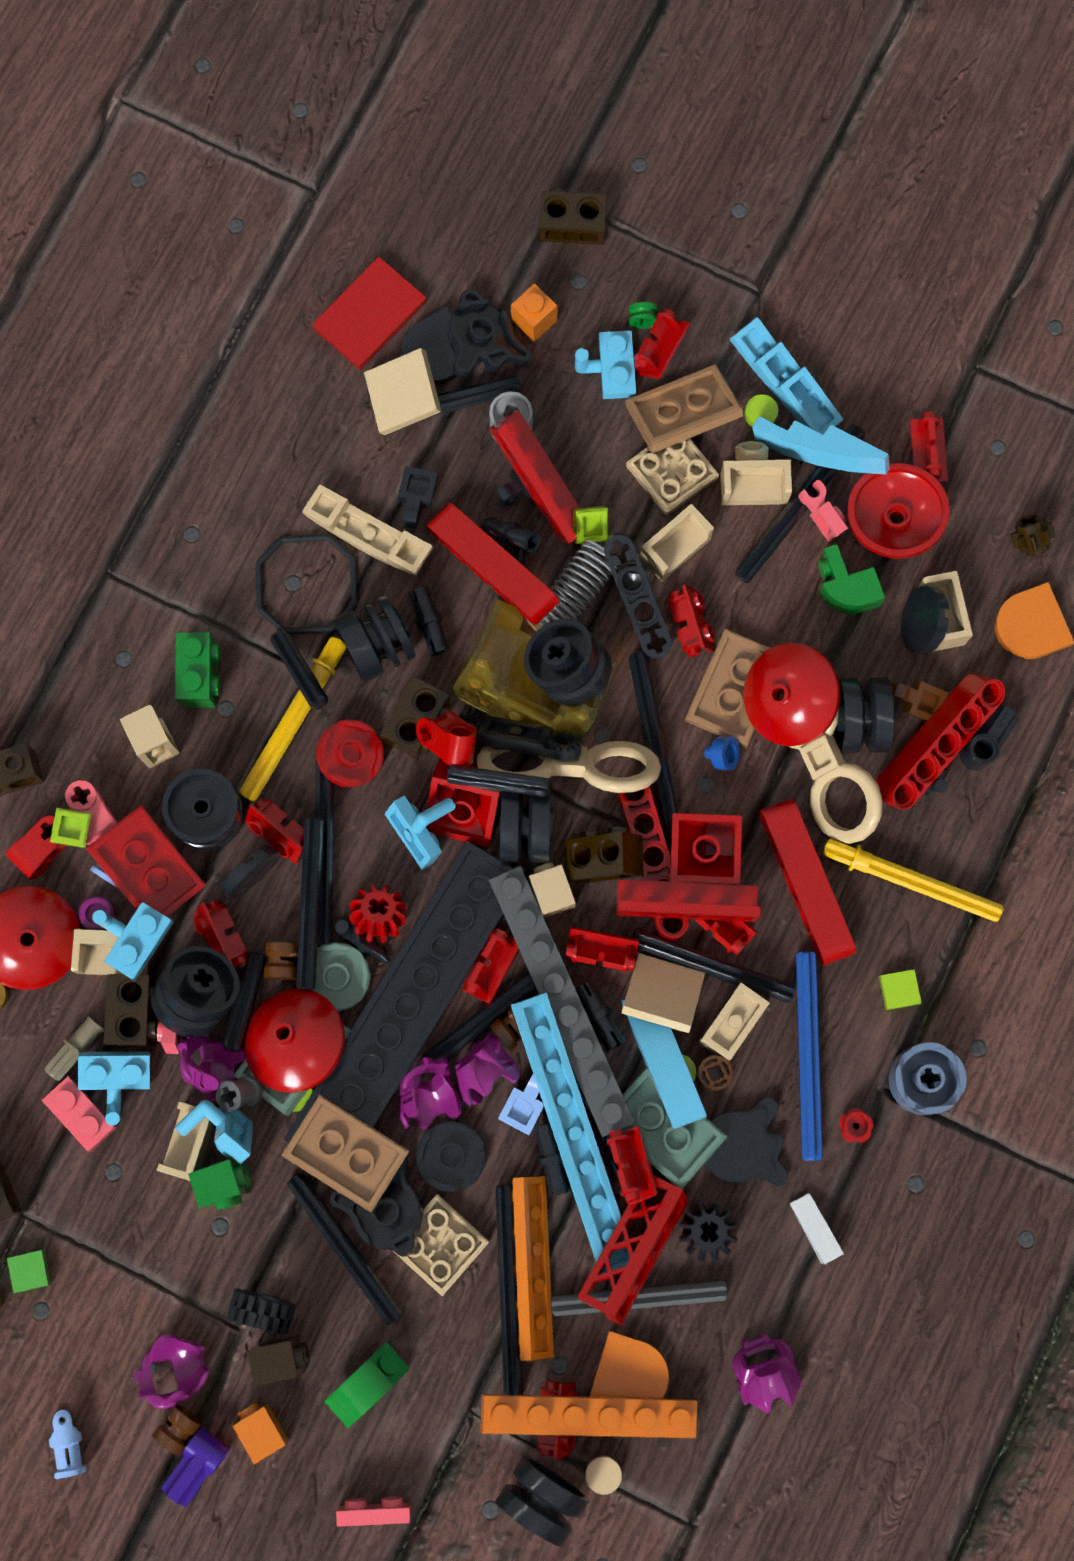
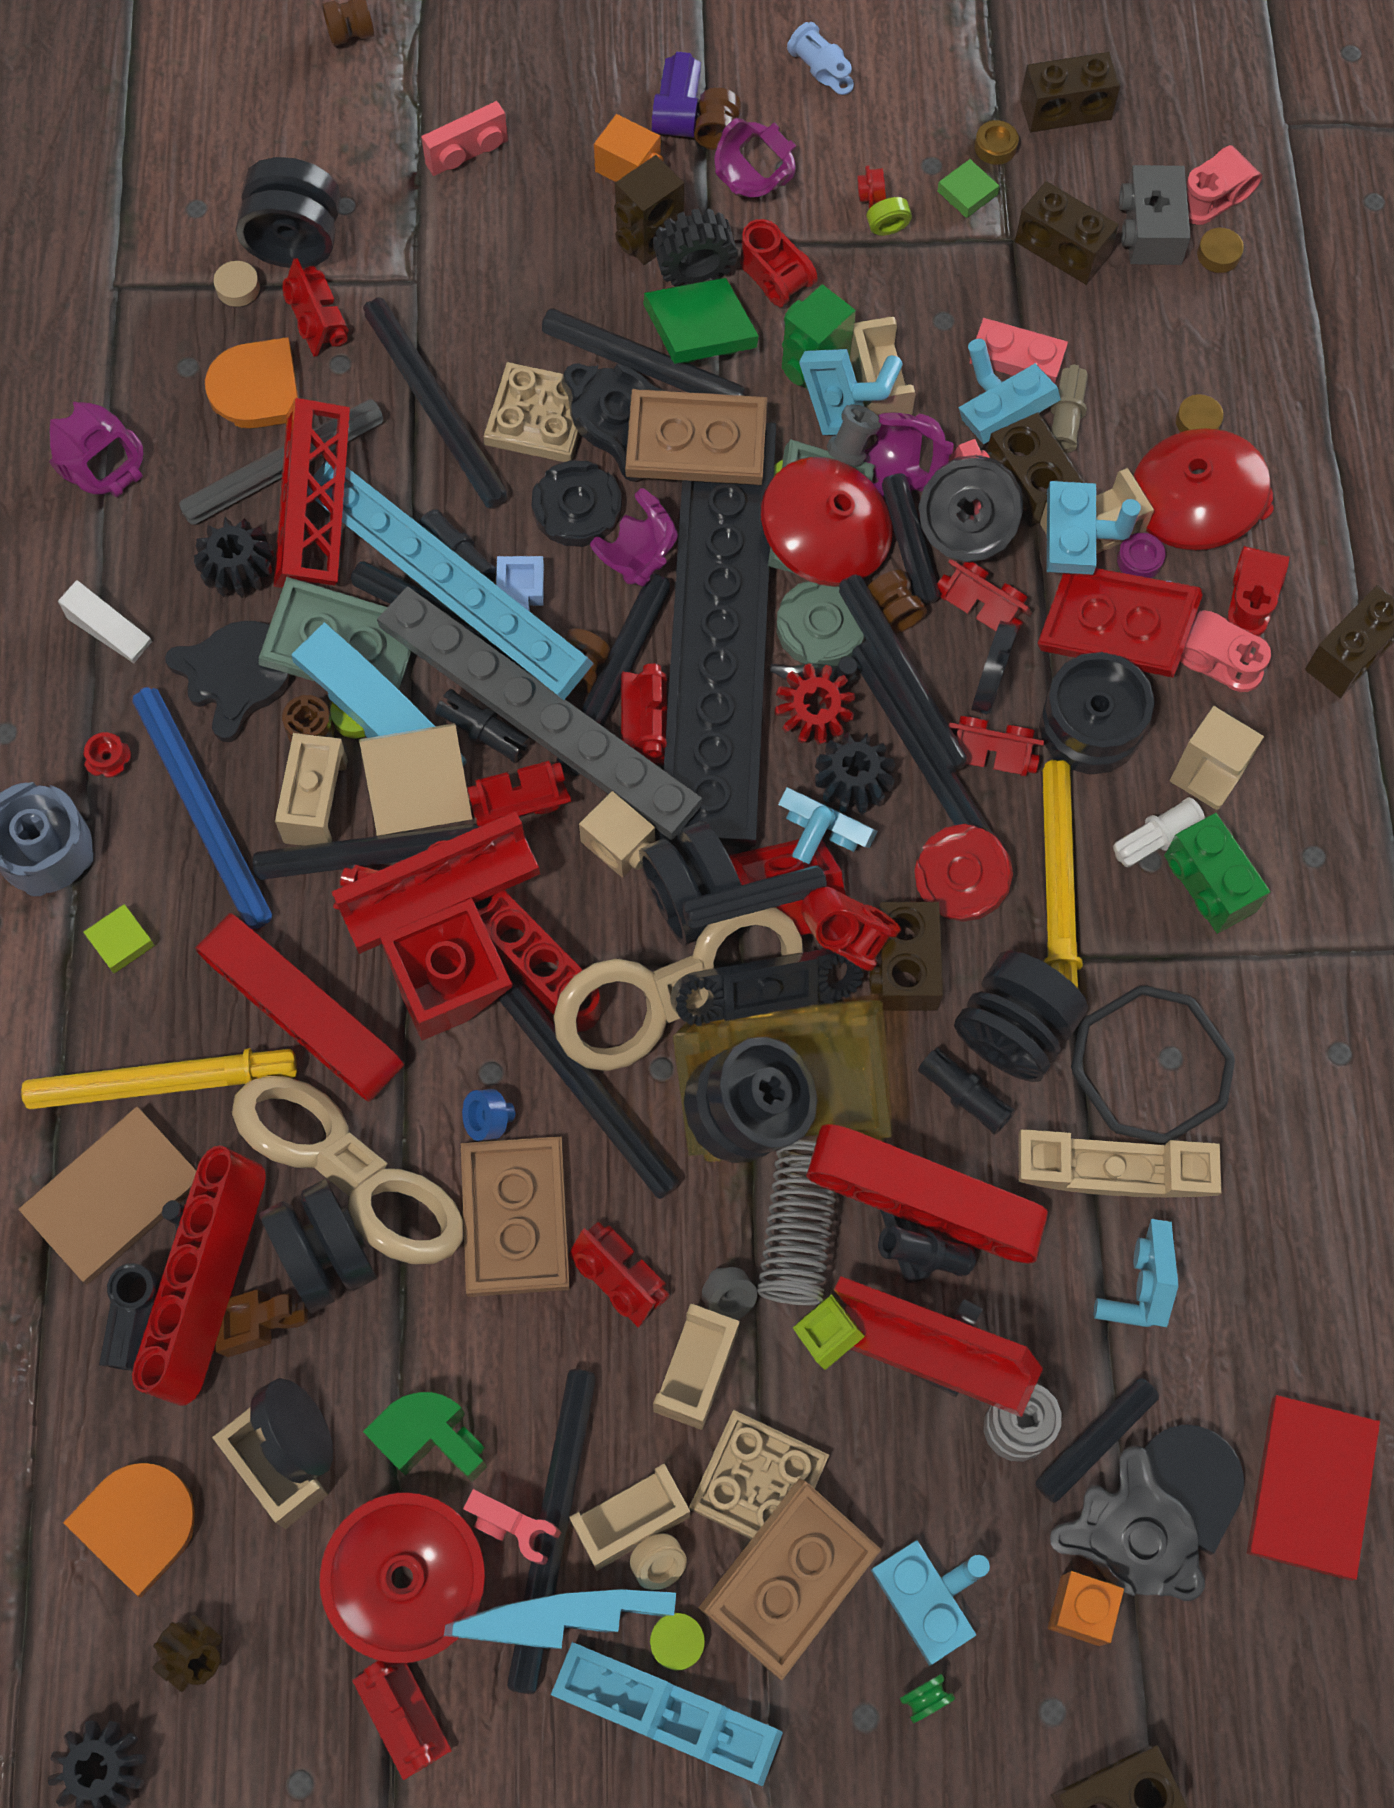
camera: 150 degrees right, 10 degrees down
lime tile [50,808,92,848] -> none
black axle [270,629,328,710] -> none
green brick [324,1342,410,1428] -> none
tan tile [364,348,442,435] -> none
black plate [398,466,438,530] -> none
magenta helmet [455,1033,520,1106] -> none
orange plate [480,1394,697,1438] -> none
orange plate [512,1176,554,1361] -> none
dark brown brick [566,827,644,884] -> none
black beam [604,532,672,659] -> none
red hinge [607,1126,658,1206] -> none
red hinge [634,309,690,379] -> none
red dish [743,643,841,746] -> none
none -> medium nougat tile [18,1107,196,1285]
none -> green tile [643,278,759,364]
none -> red piece [740,219,818,307]
none -> black gear [814,731,895,815]
none -> red plate [857,165,886,209]
none -> lime tile [866,197,912,236]
none -> medium azure plate [1093,1219,1179,1327]
none -> white axle [1113,797,1205,867]

